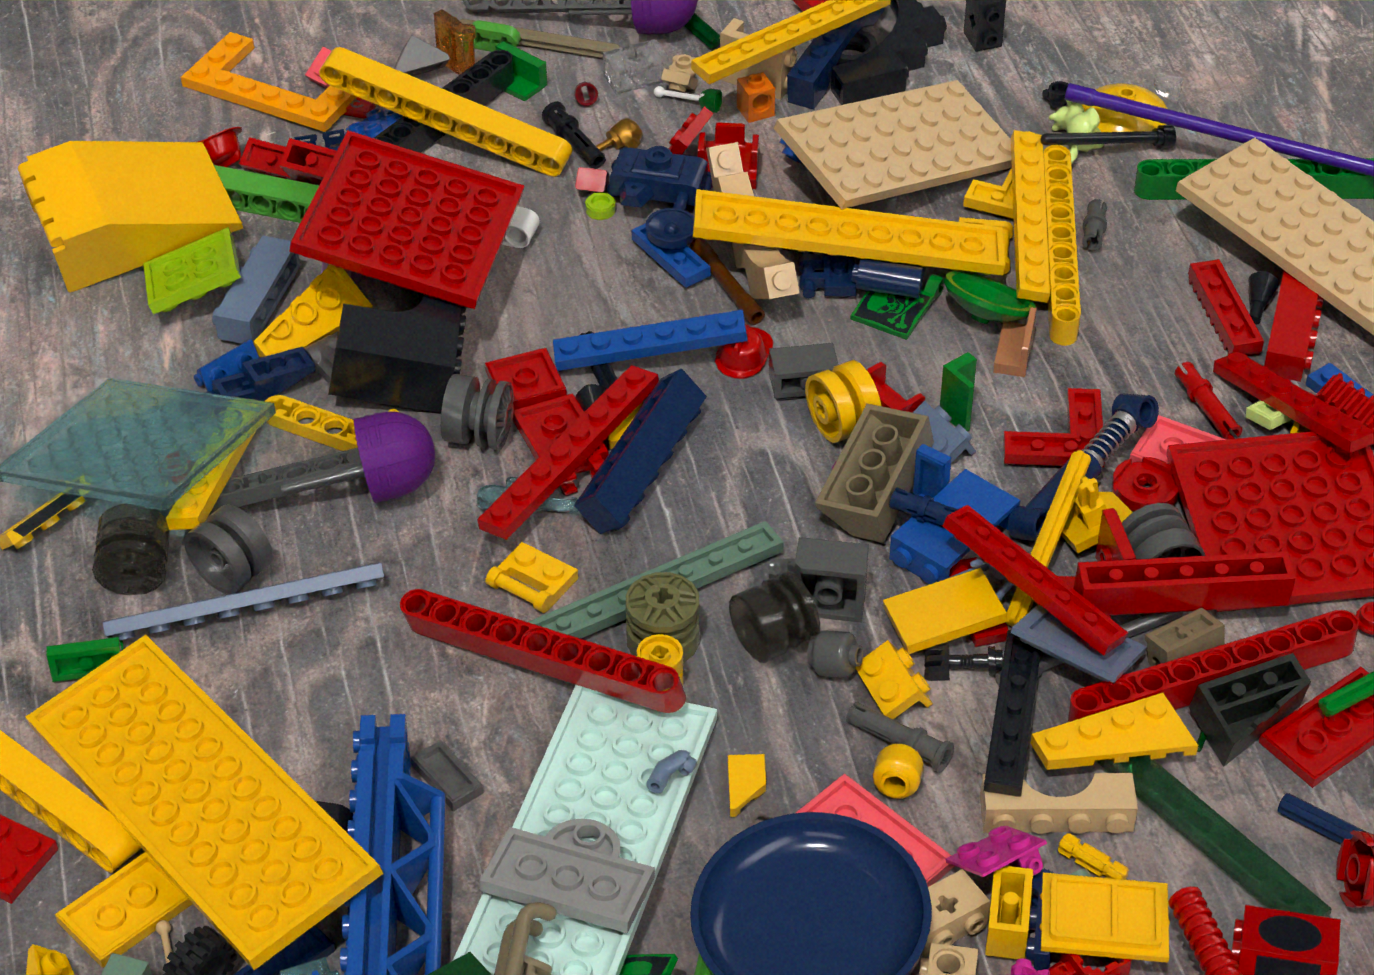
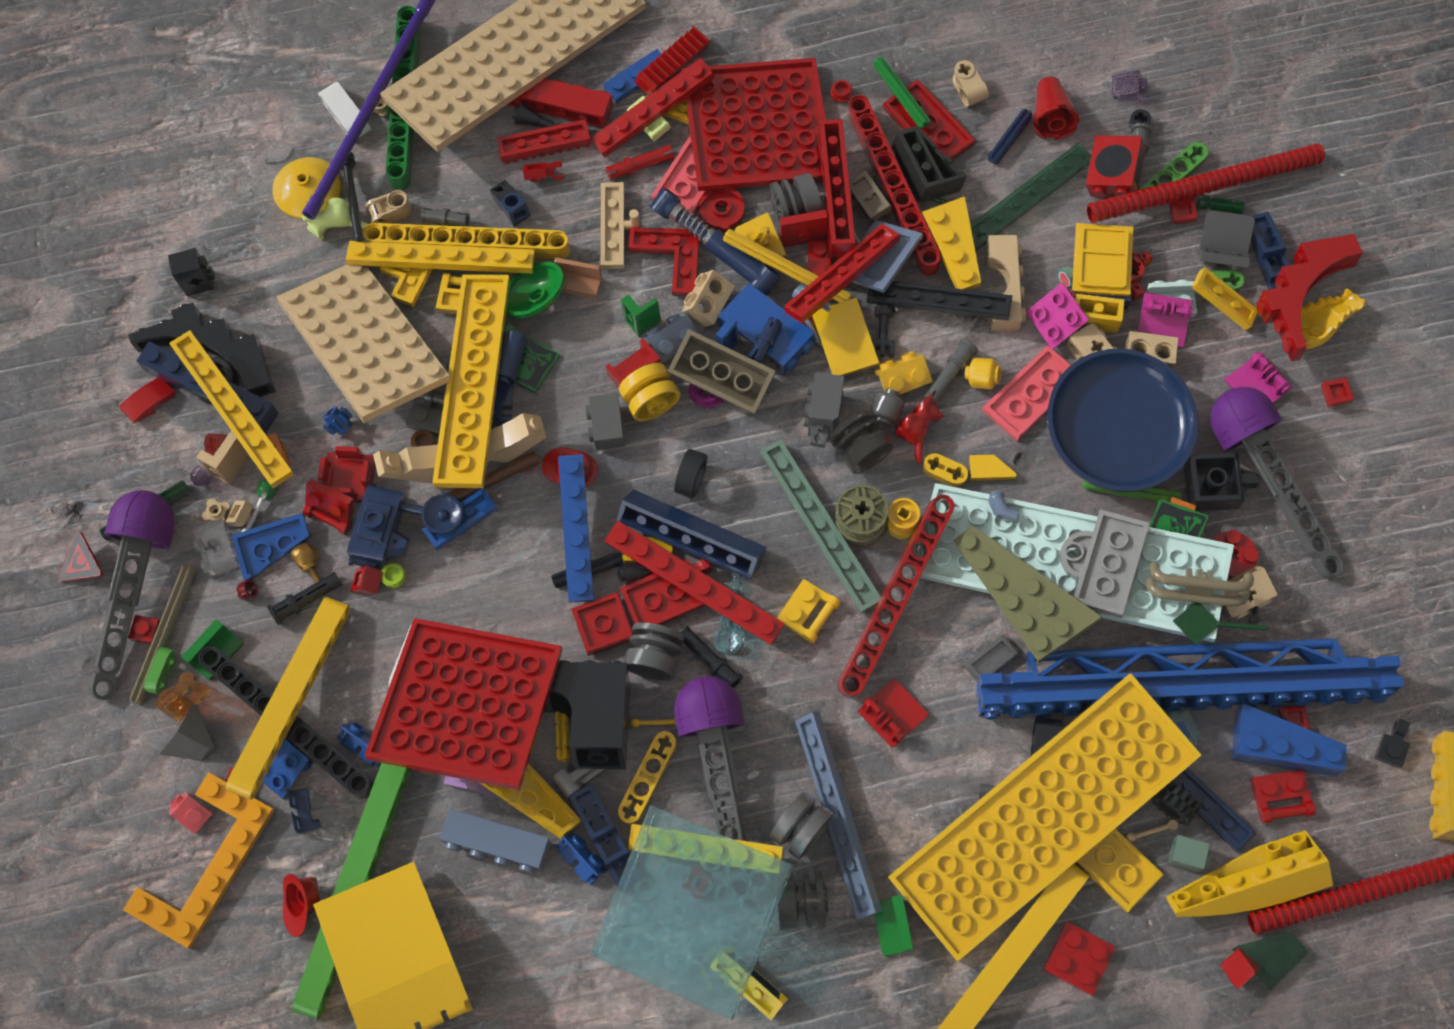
camera: 85 degrees left, 25 degrees up
lime plate [143,227,241,315] -> none
red bracket [239,137,337,185] -> none
black plate [1042,81,1069,108] -> none
yellow axle [1058,833,1129,880] -> none
none -> red plate [128,615,160,644]
none -> blue wing [231,513,311,581]
none -> white beam [318,82,371,137]
none -> tan piece [365,190,413,224]
none -> dark blue leg [489,180,531,227]
none -> red plate [523,161,564,182]
none -> tan plate [601,182,640,270]
none -> black tyre [674,449,708,498]
none -> black pin [680,626,743,688]
none -> tan brick [681,270,735,328]
none -> red hinge [857,678,929,748]
none -> red animal [895,394,944,464]
none -> yellow beam [923,453,968,488]
none -> olive wing [953,526,1103,663]

